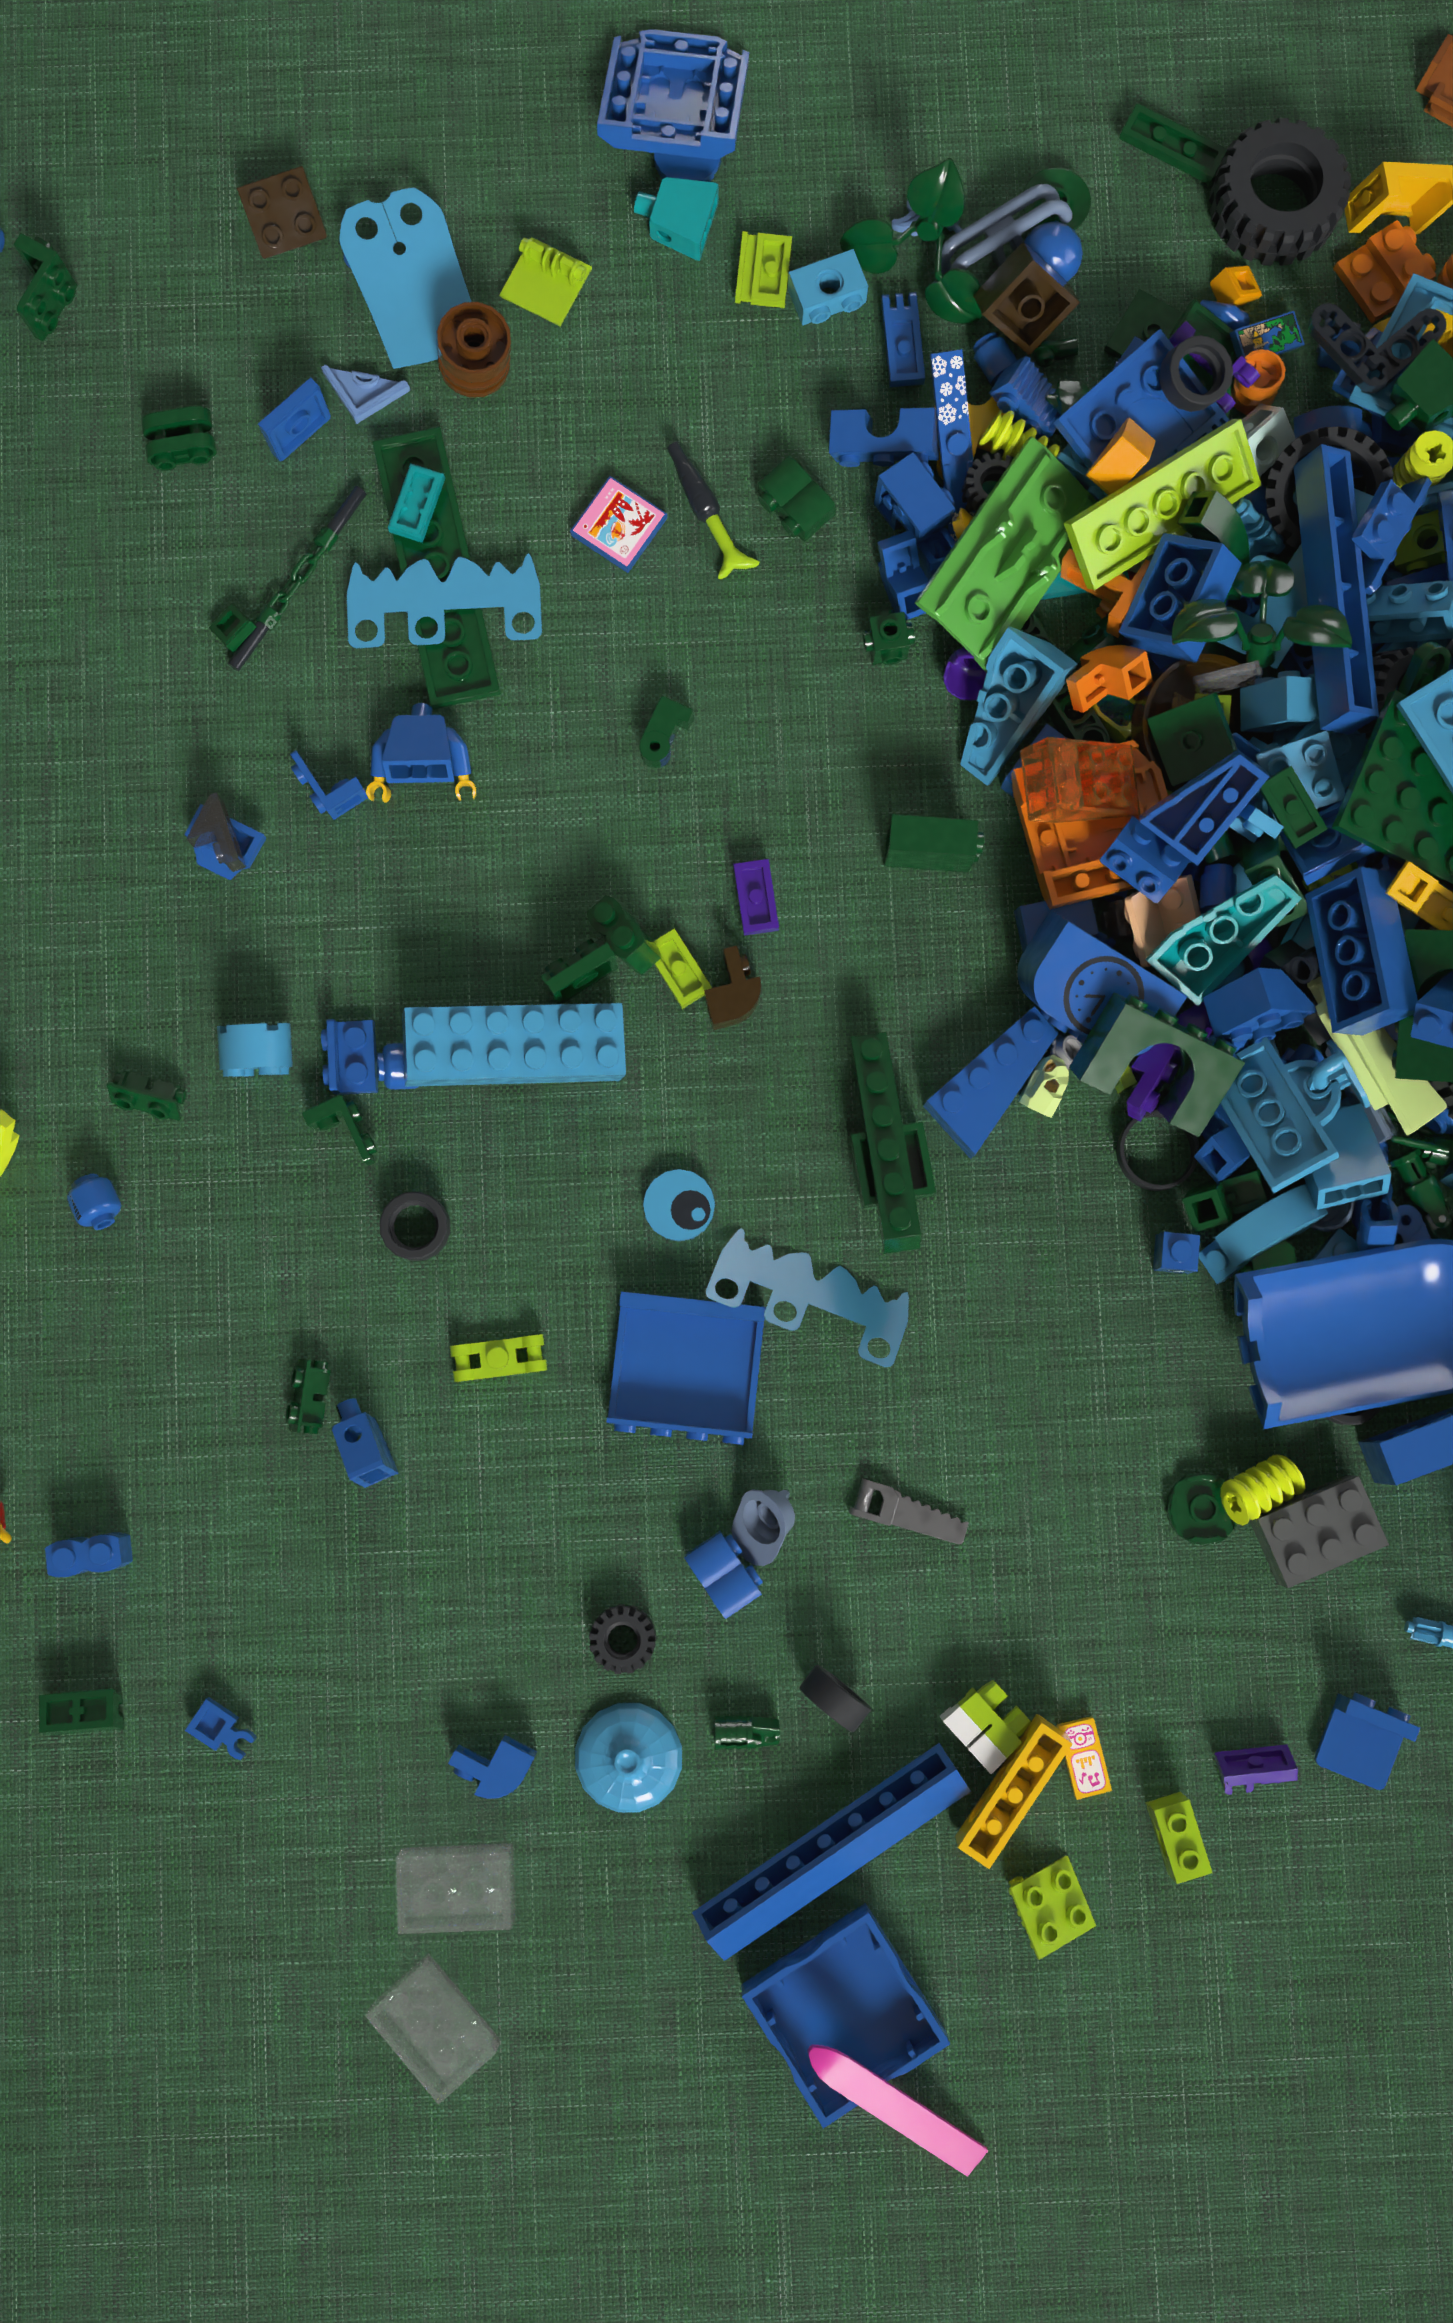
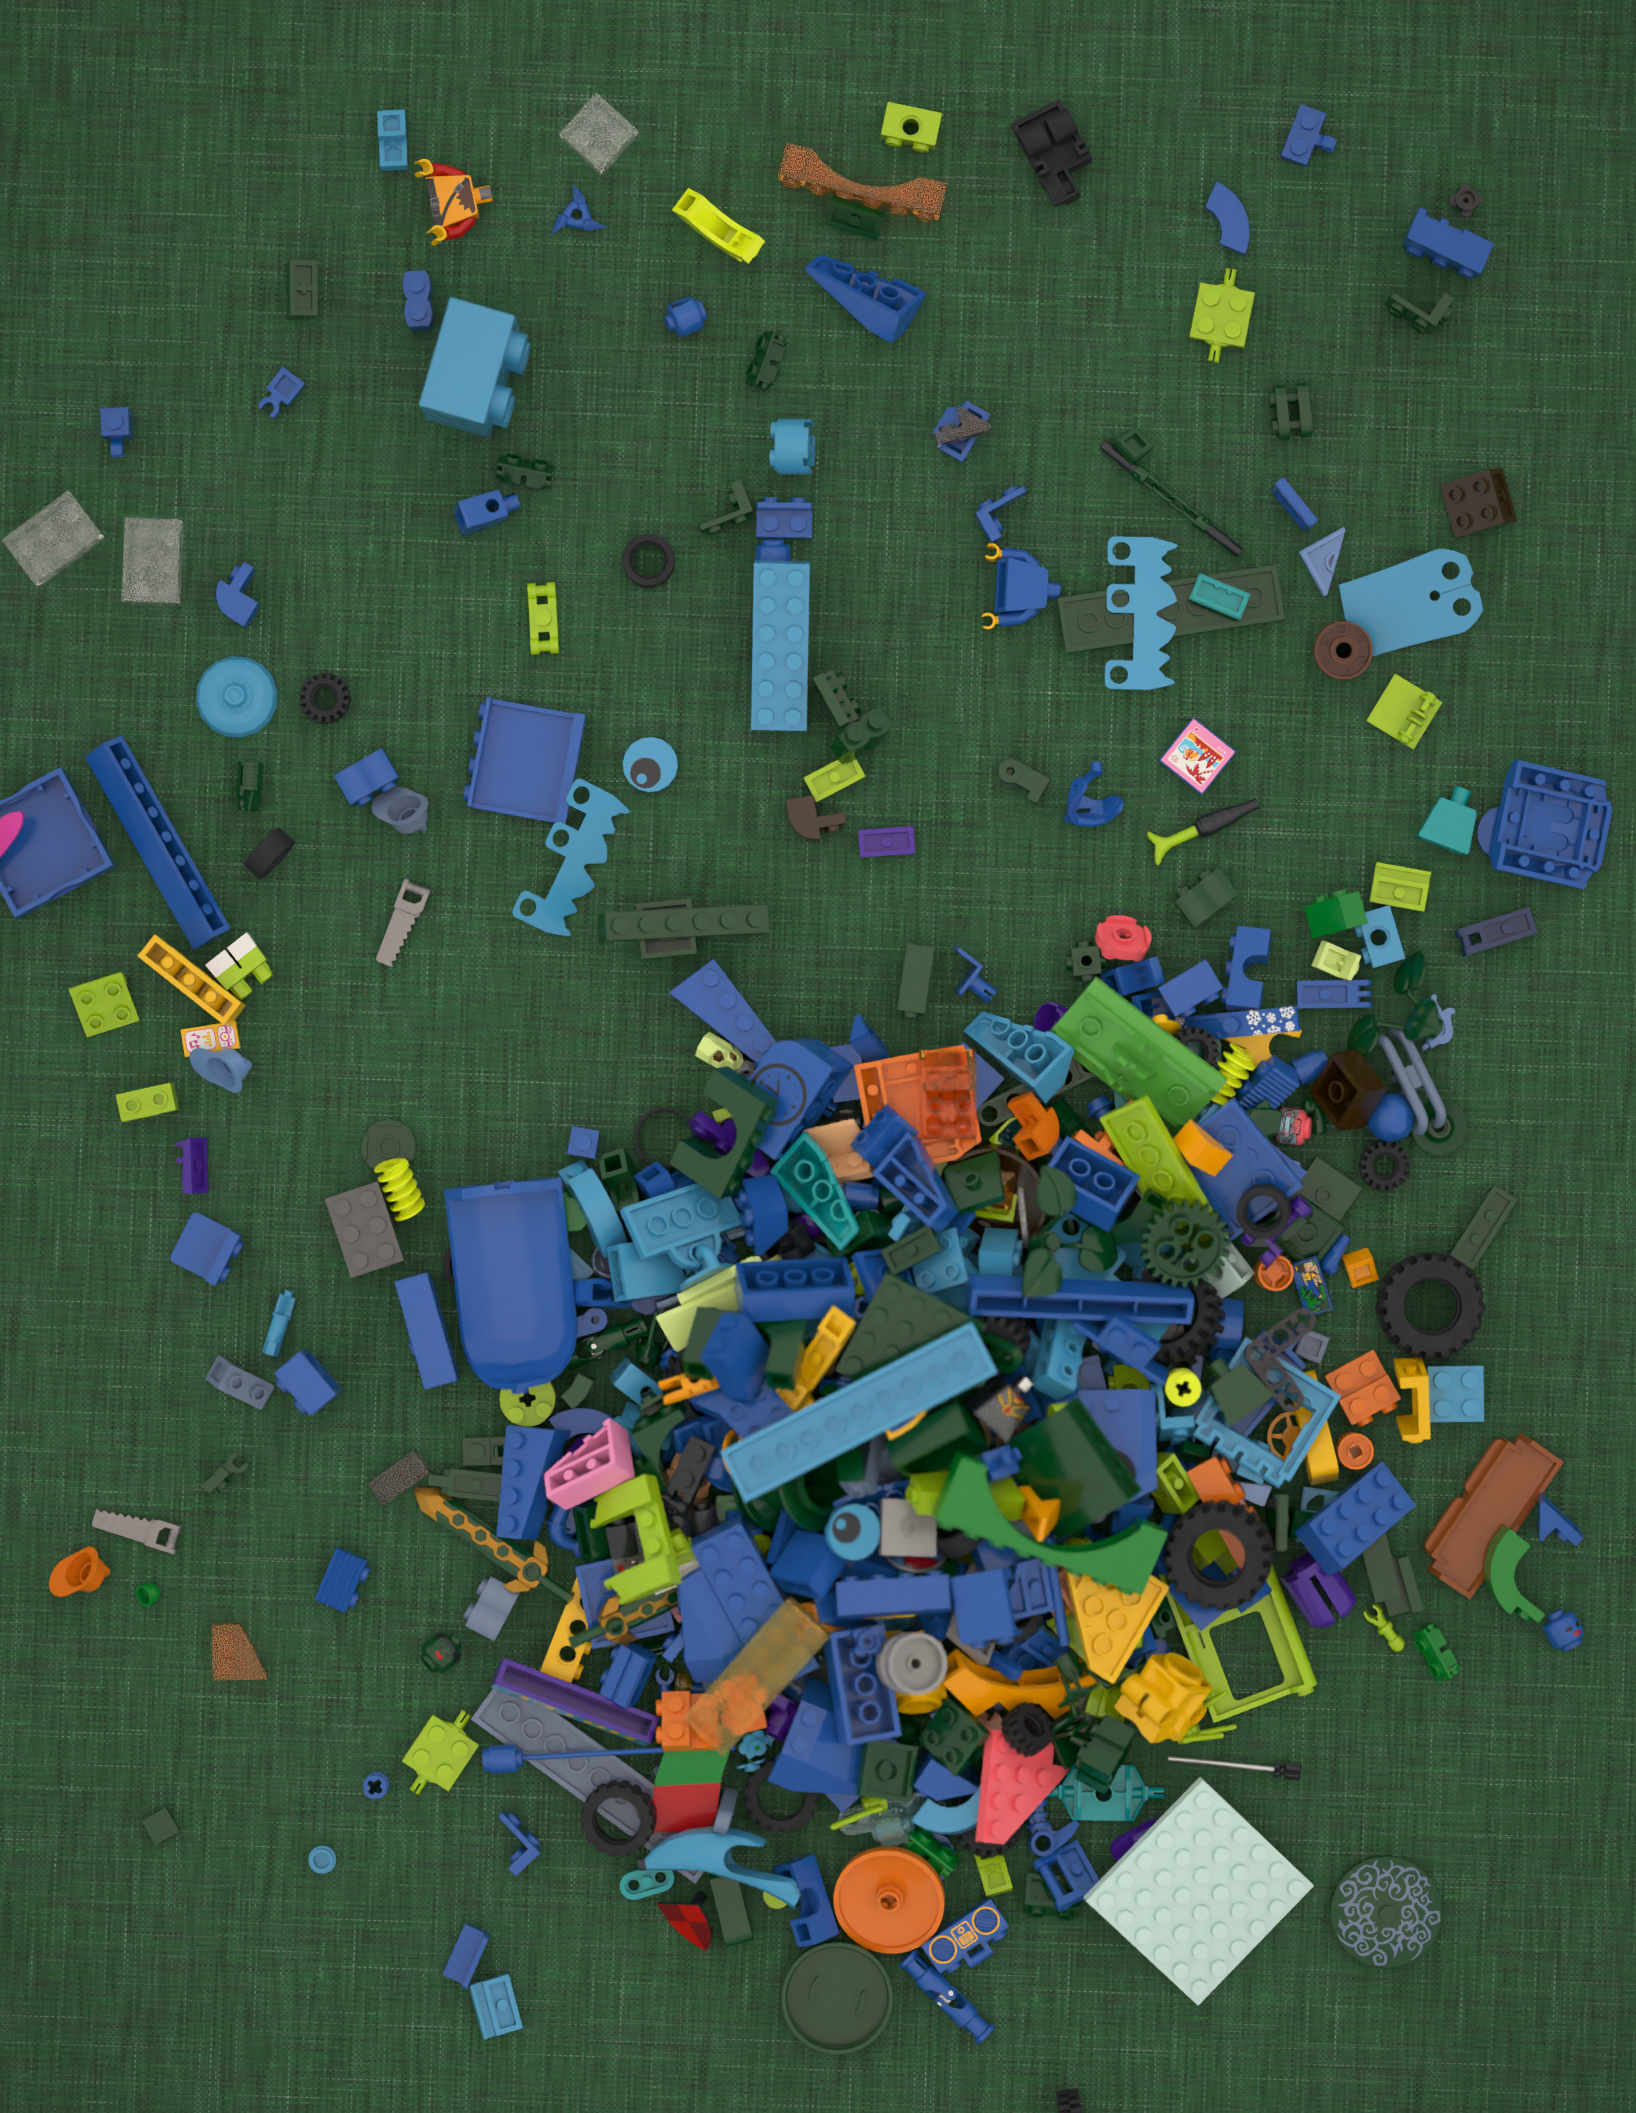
camera: 95 degrees right, 5 degrees up
none -> blue brick [100,407,133,458]
none -> medium blue piece [189,1048,252,1093]
none -> dark azure brick [419,297,531,438]
none -> blue wedge [805,255,927,343]
none -> blue slope [850,1014,890,1062]
none -> blue bracket [952,945,997,1003]
none -> blue helmet [1064,761,1124,827]
none -> blue plate [1087,1096,1114,1120]
none -> coral plate [1095,915,1152,962]
none -> dark green gear [1139,1198,1231,1288]
none -> lime plate [1190,268,1255,363]
none -> head [1275,1108,1312,1145]
none -> green brick [1304,889,1368,939]
none -> yellowish green bracket [1311,940,1361,981]
none -> black tyre [1358,1141,1410,1191]
none -> dark azure brick [1424,1365,1484,1422]
none -> dark blue plate [1455,907,1538,957]

